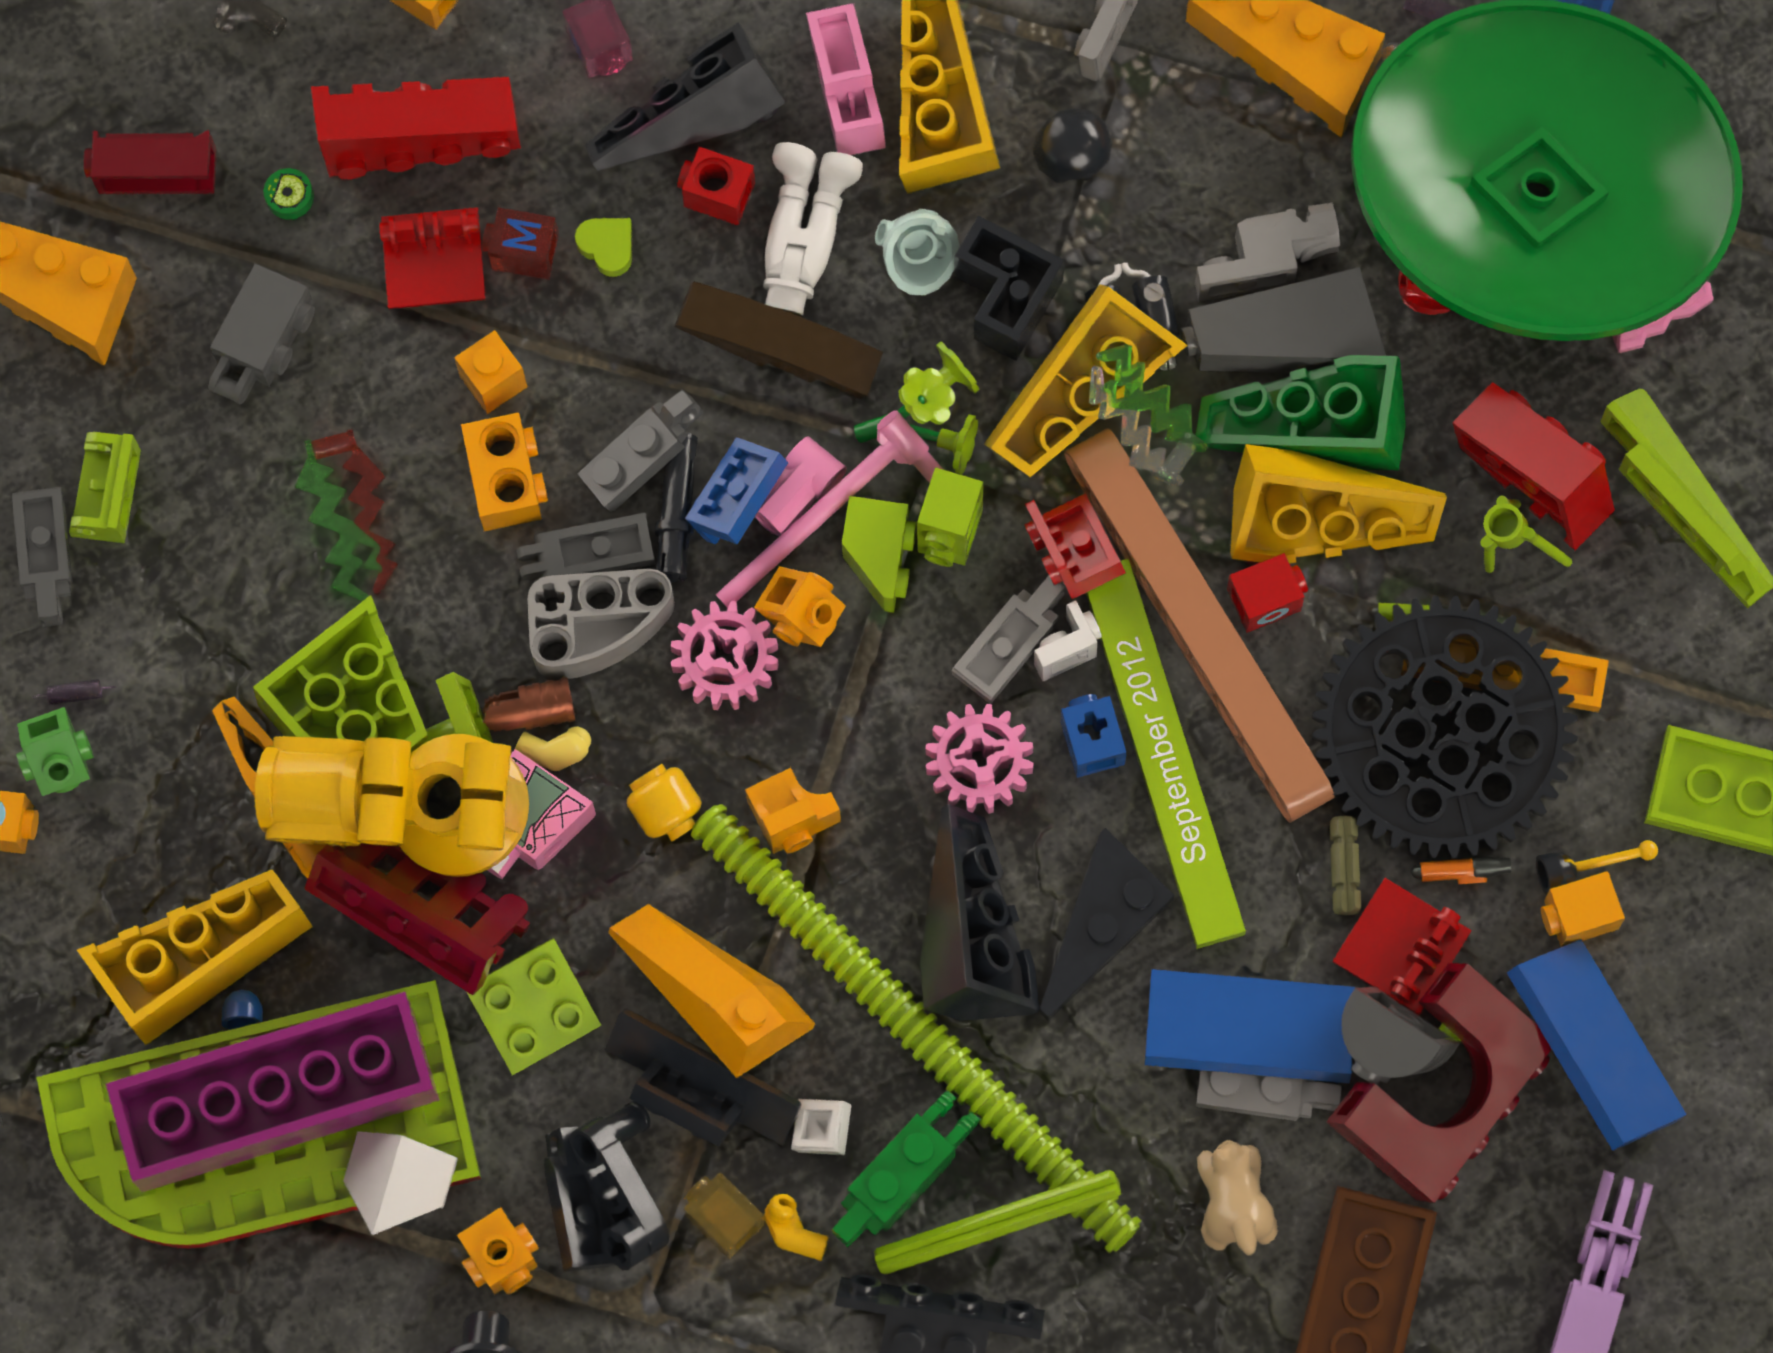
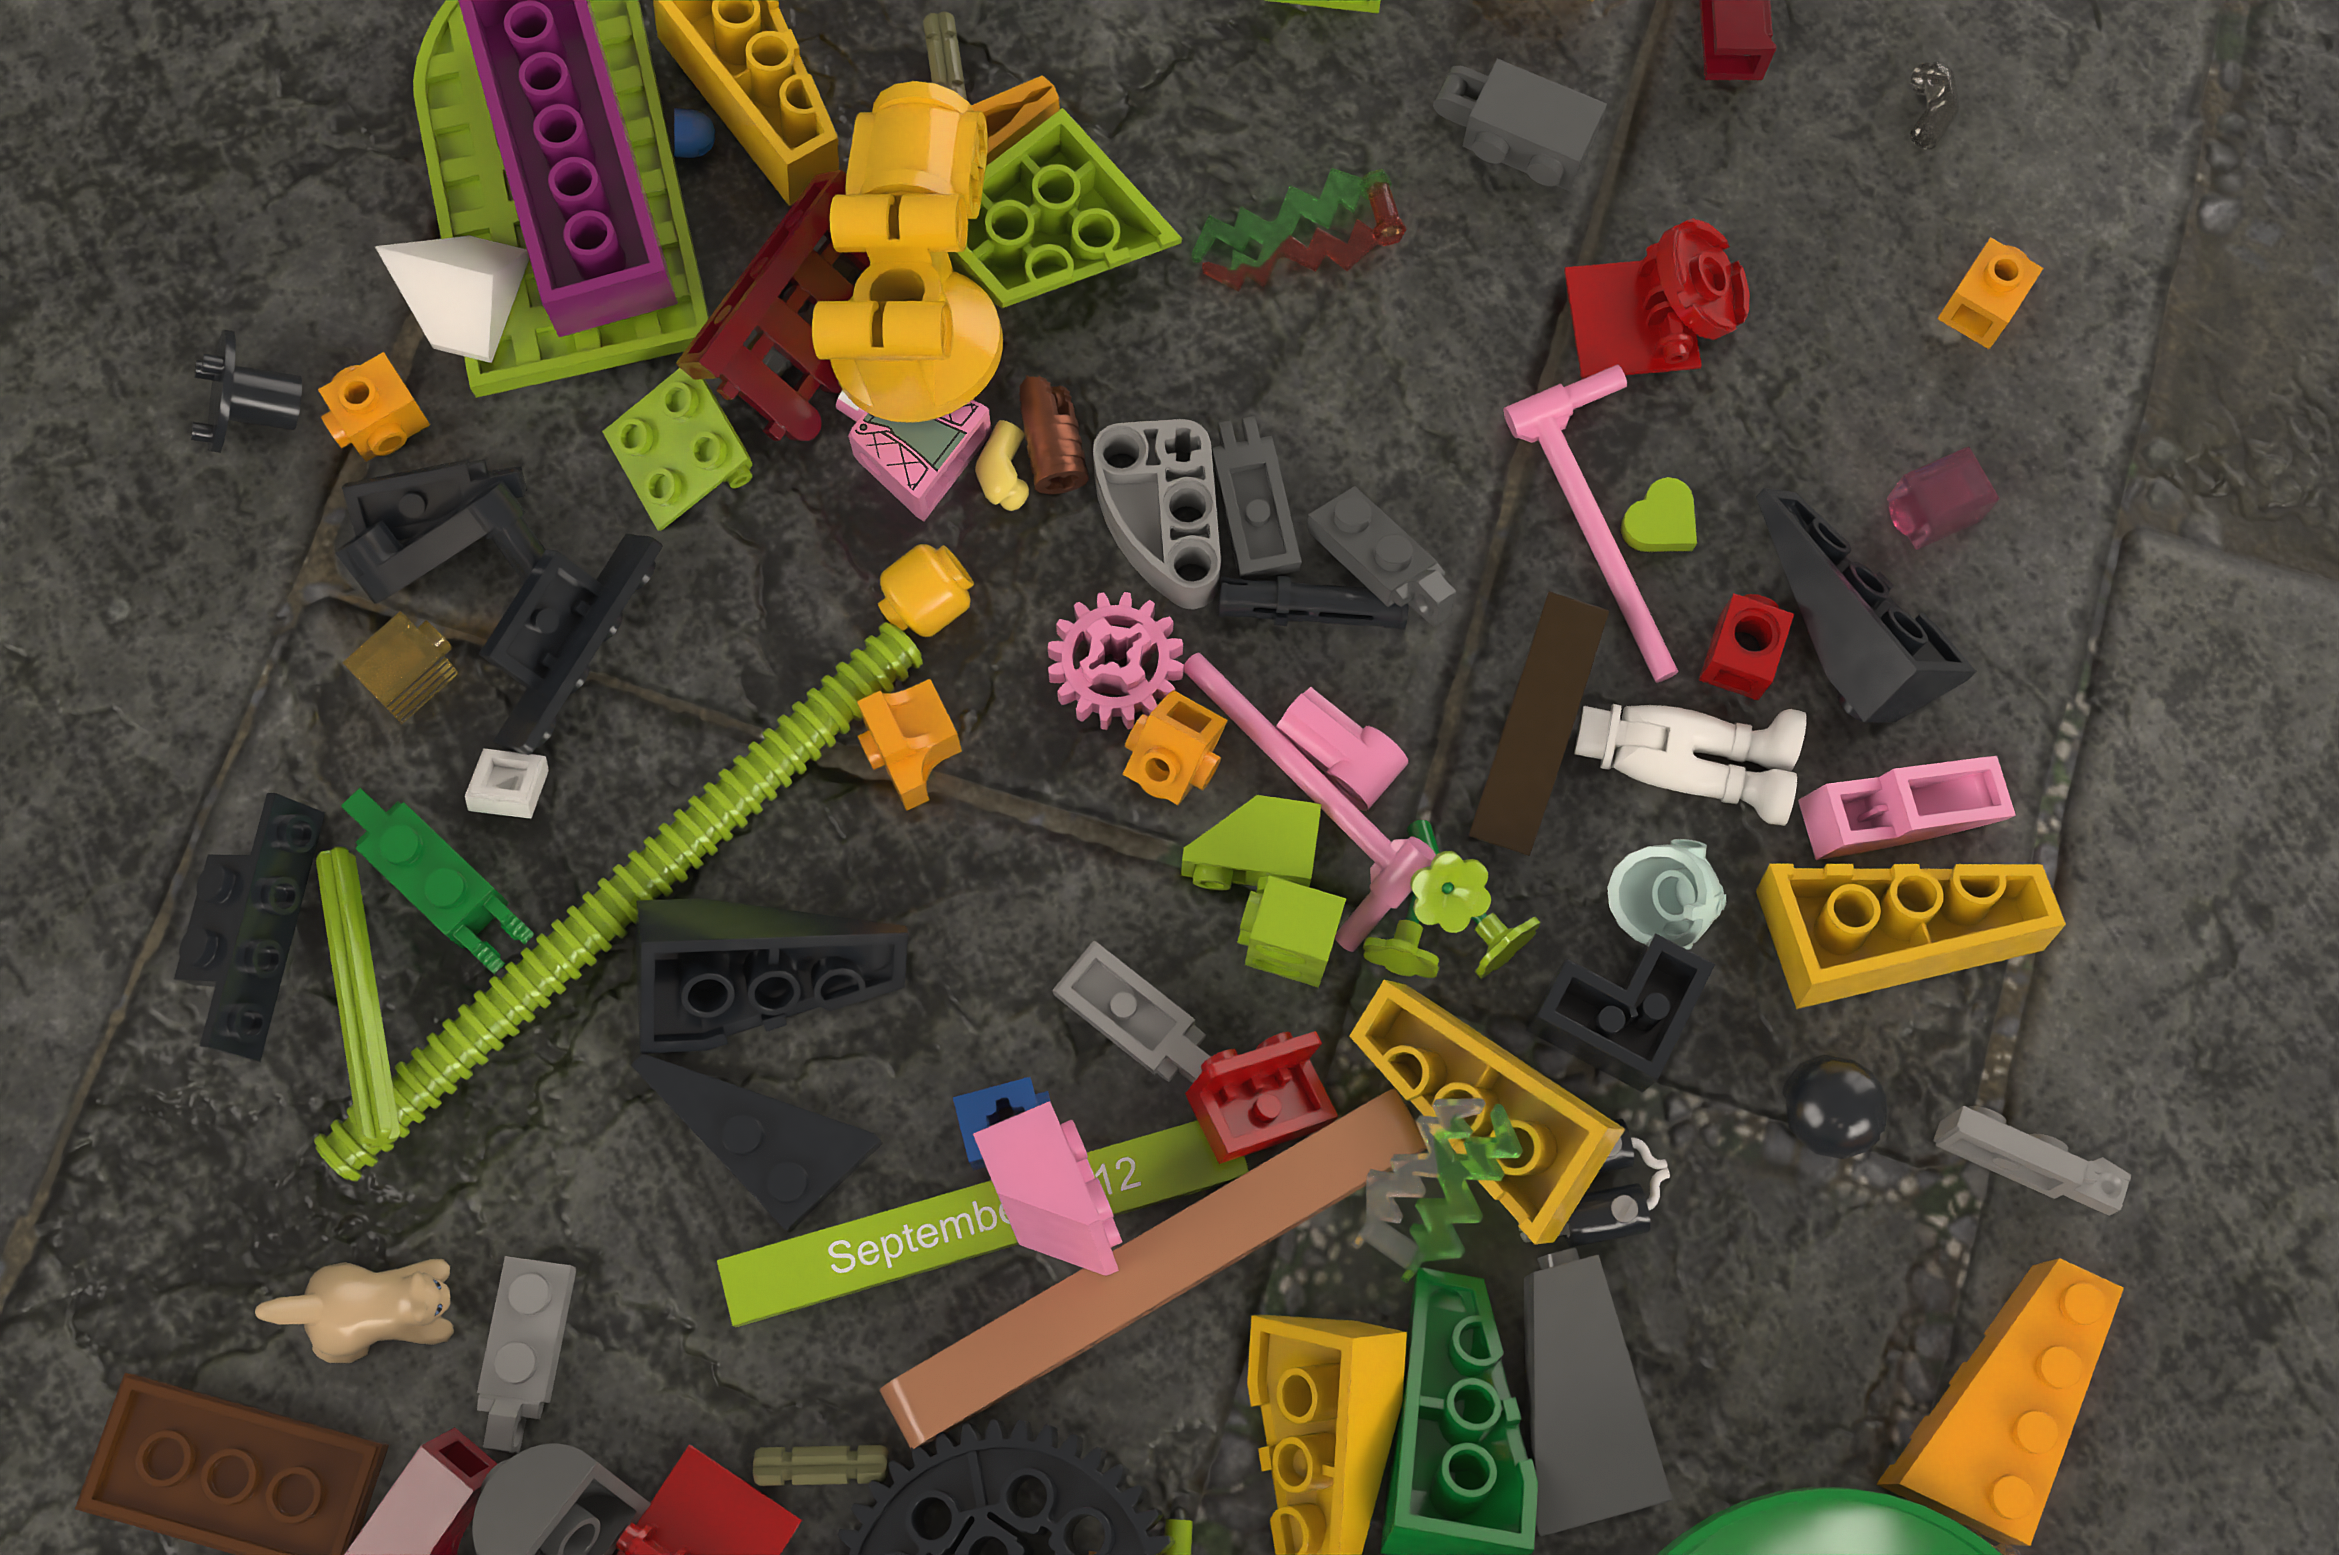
camera: 85 degrees right, 0 degrees up
tile [263,168,314,220] -> none
red wedge [311,77,521,179] -> none
lime tile [423,672,493,744] -> none
light orange brick [454,330,528,414] -> none
light orange brick [461,412,548,532] -> none
clear red brick [482,207,559,279] -> none
light orange wedge [608,904,815,1078] -> none
blue bracket [685,437,788,544] -> none
yellow arm [765,1194,829,1261] -> none
bright pink gear [925,704,1034,814] -> none
white bracket [1034,600,1102,682] -> none
blue tile [1144,969,1355,1083] -> none
light grey plate [1195,203,1340,302] -> none
red brick [1227,553,1308,633] -> none
none -> olive axle [923,11,967,100]
none -> bright pink slope [973,1101,1122,1276]
none -> bright pink bar [1503,364,1679,683]
none -> red tile [1656,218,1750,340]

